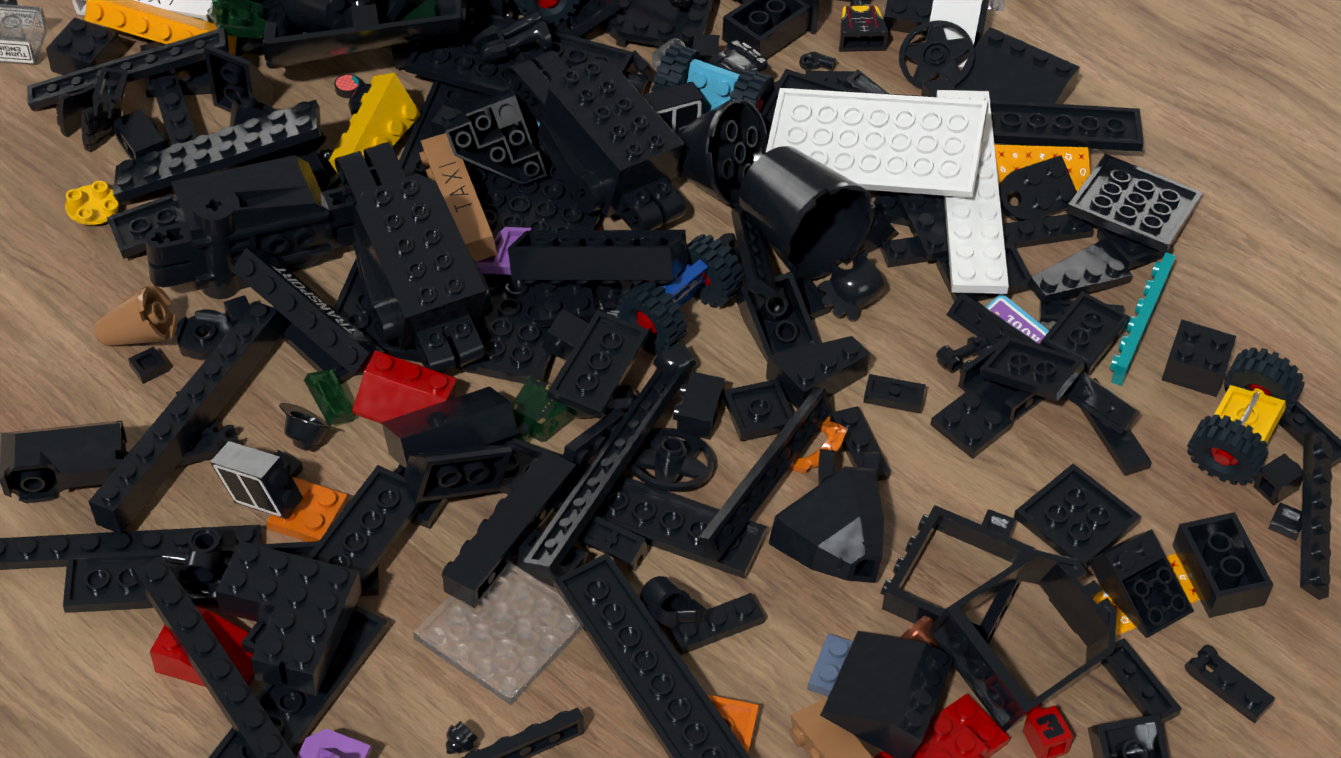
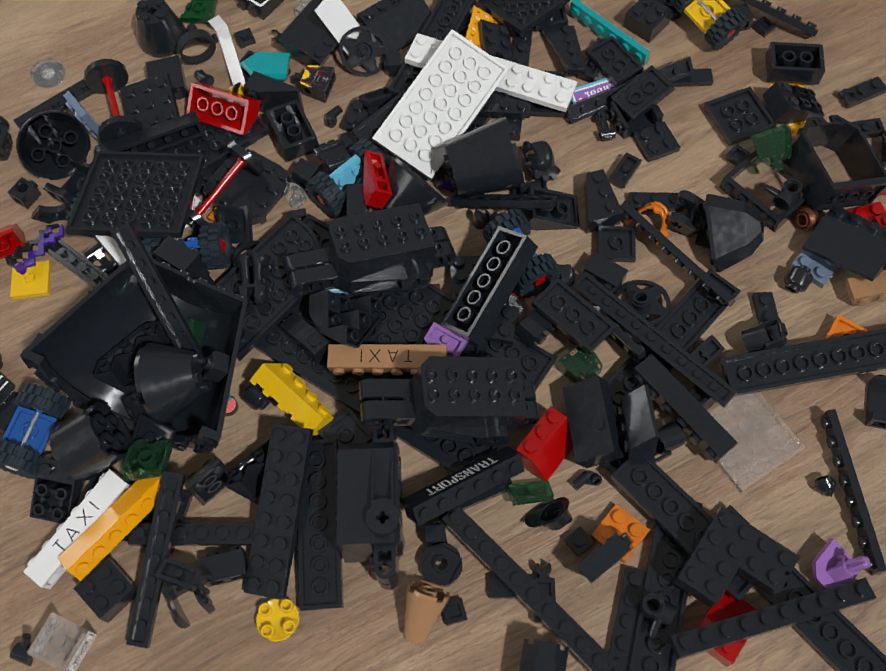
camera: 65 degrees left, 15 degrees up
none -> red slope [363,150,392,209]
none -> black arm [570,471,602,491]
none -> black piece [652,421,686,463]
none -> clear green torso [751,124,792,172]
none -> black piece [764,179,803,211]
none -> black head [784,265,813,294]

